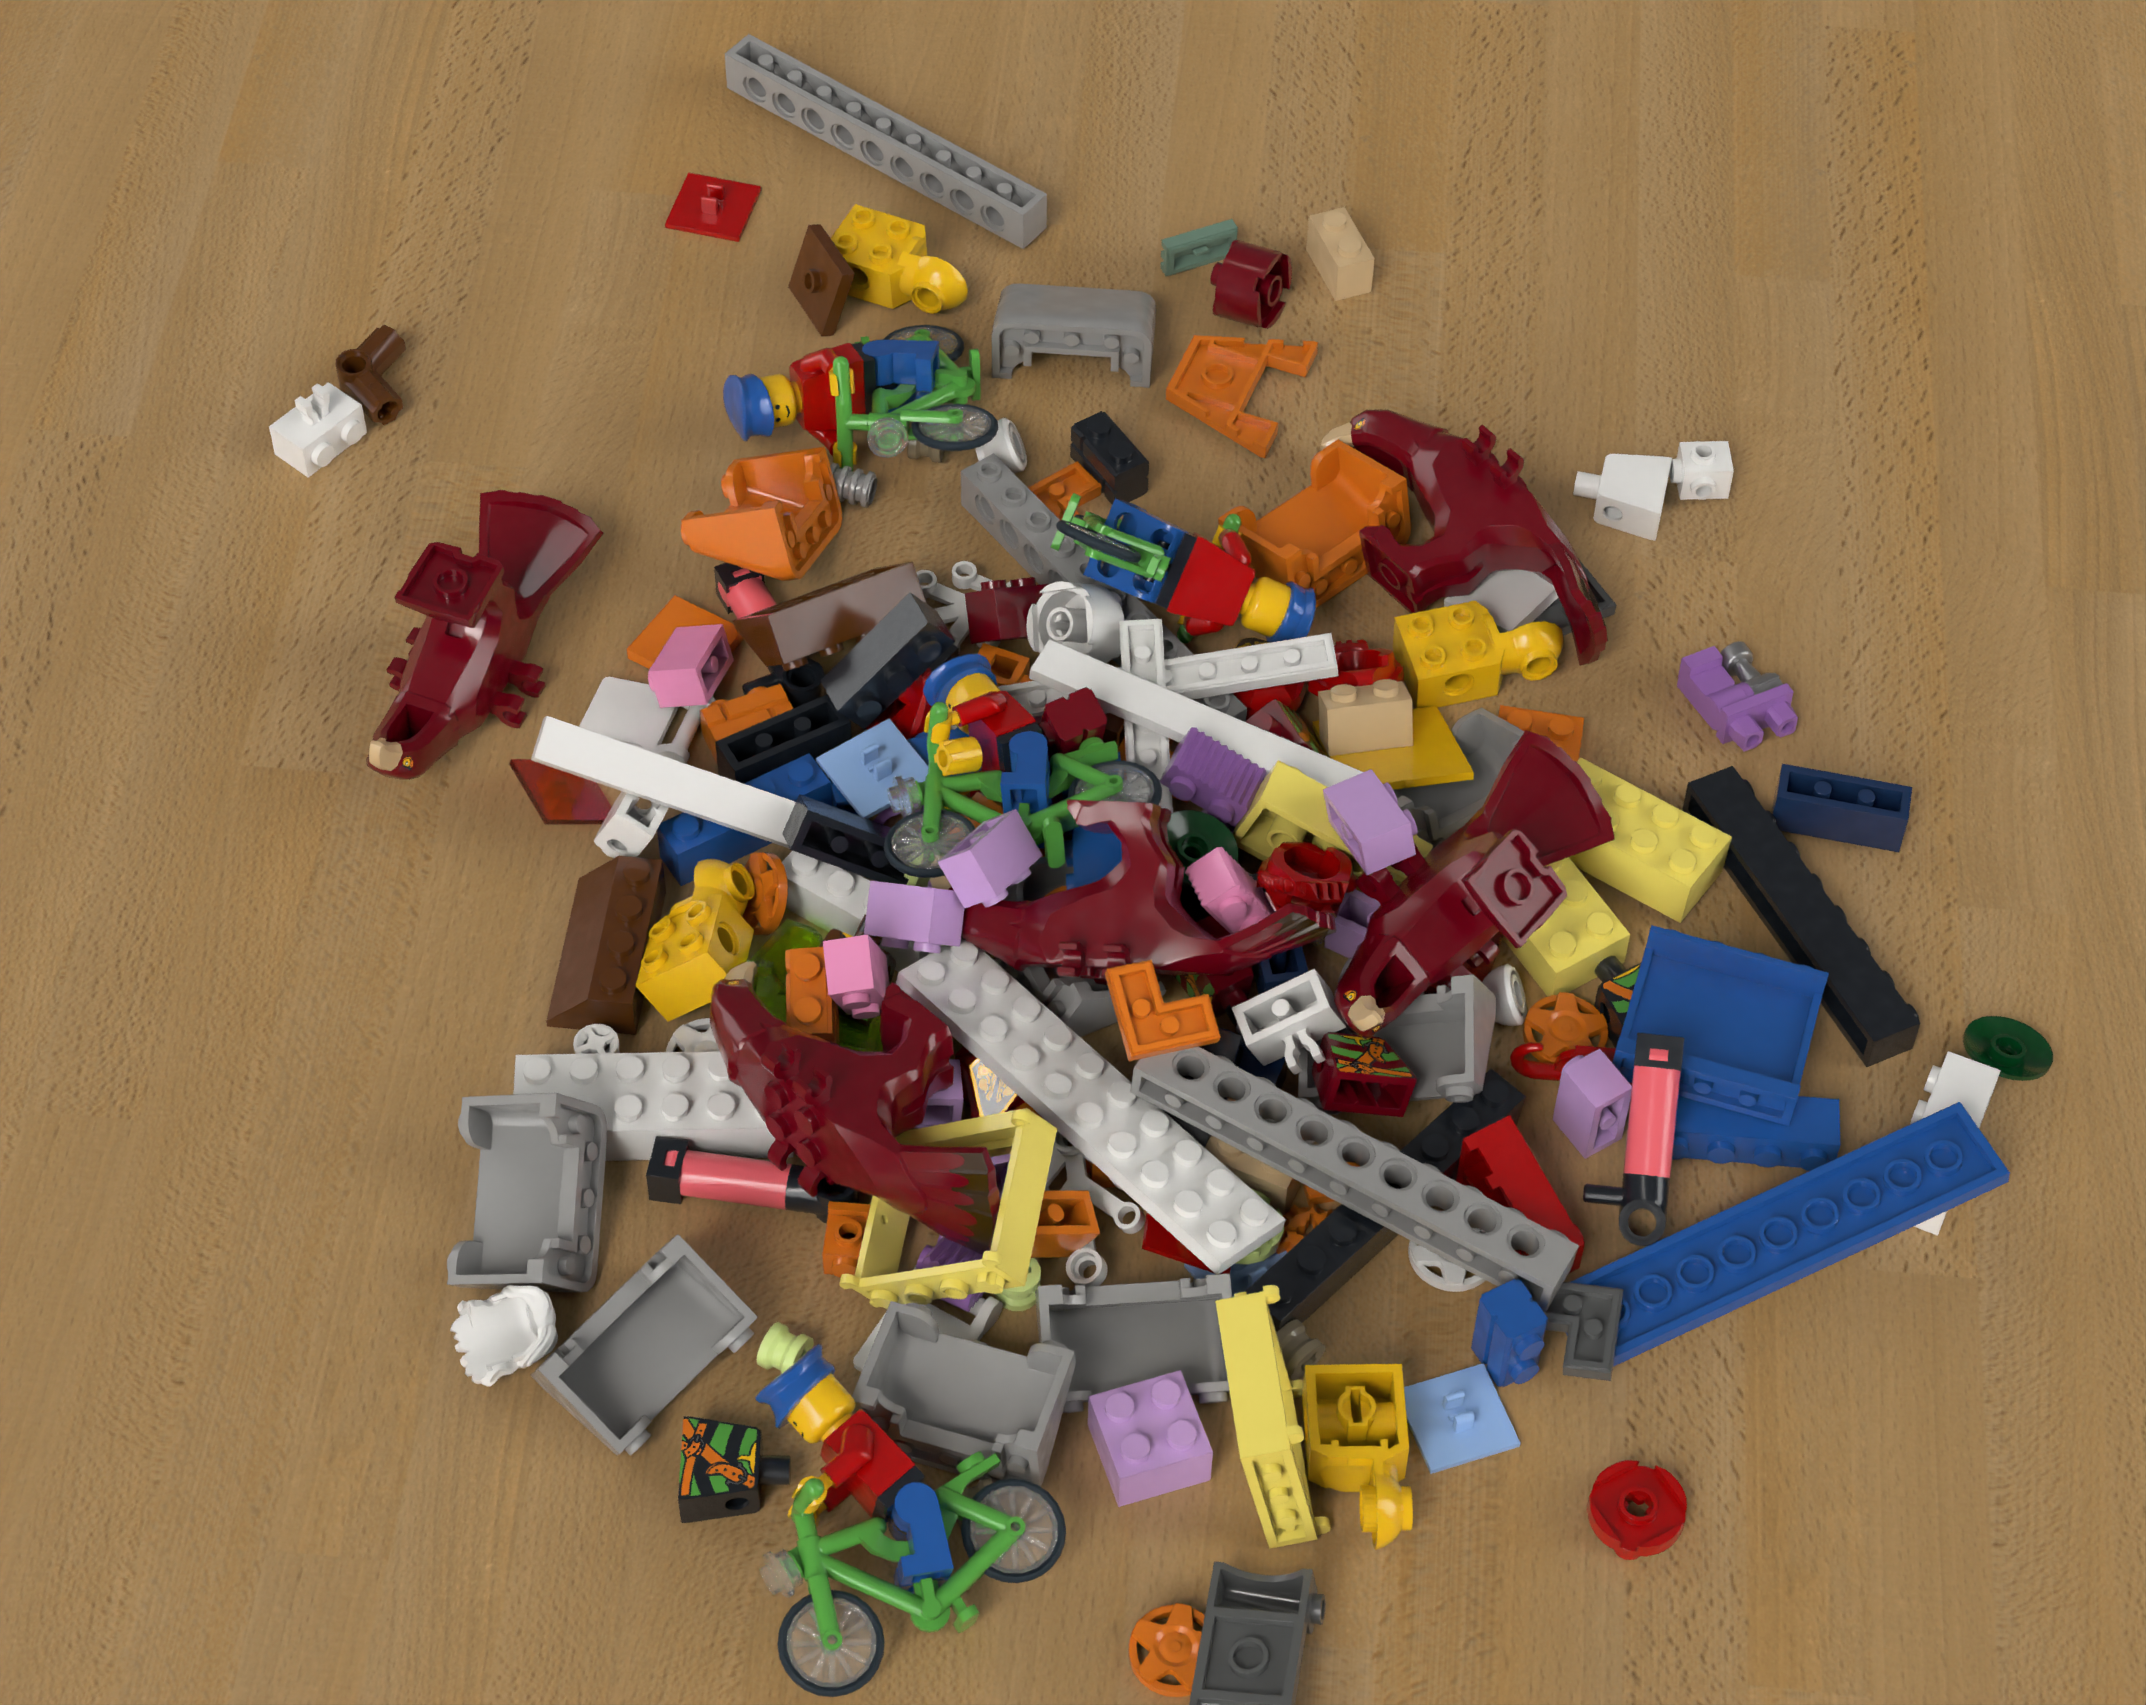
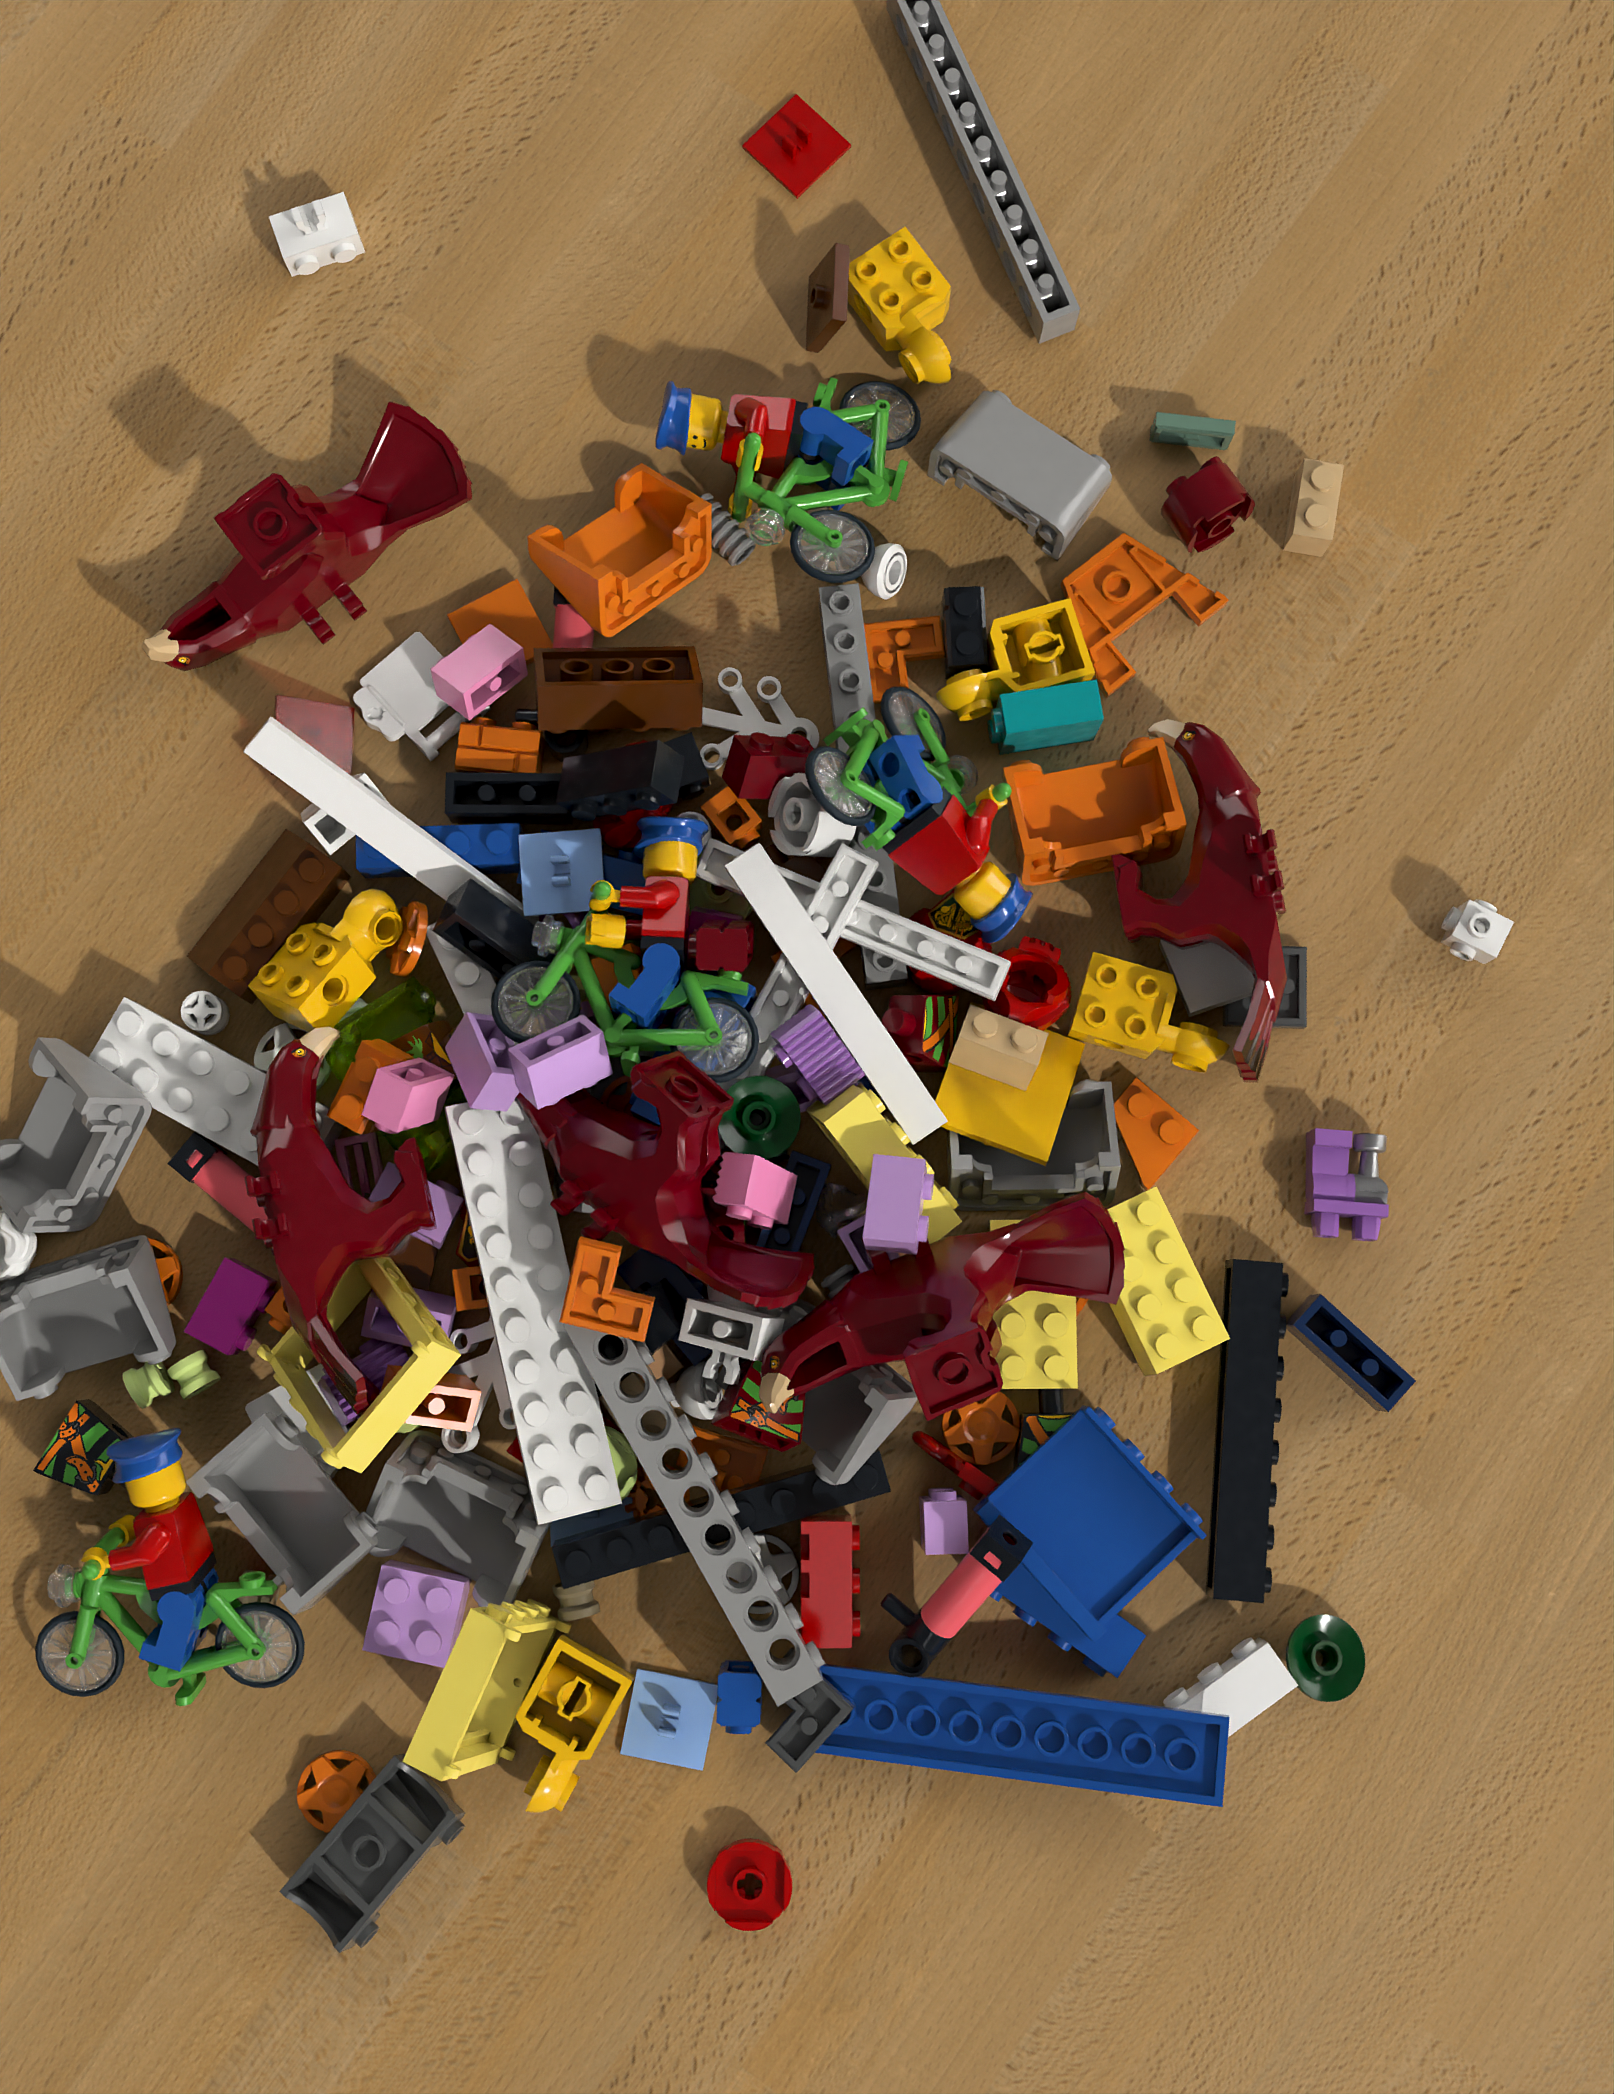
camera: 30 degrees right, 30 degrees up
reddish brown piece [335,324,406,425] -> none
red helmet [1256,842,1358,918] -> none
white torso [1573,454,1672,541] -> none
none -> yellowish green wheel [123,1362,175,1409]
none -> magenta brick [184,1257,278,1355]
none -> yellow brick [935,598,1095,721]
none -> teal brick [988,679,1104,755]

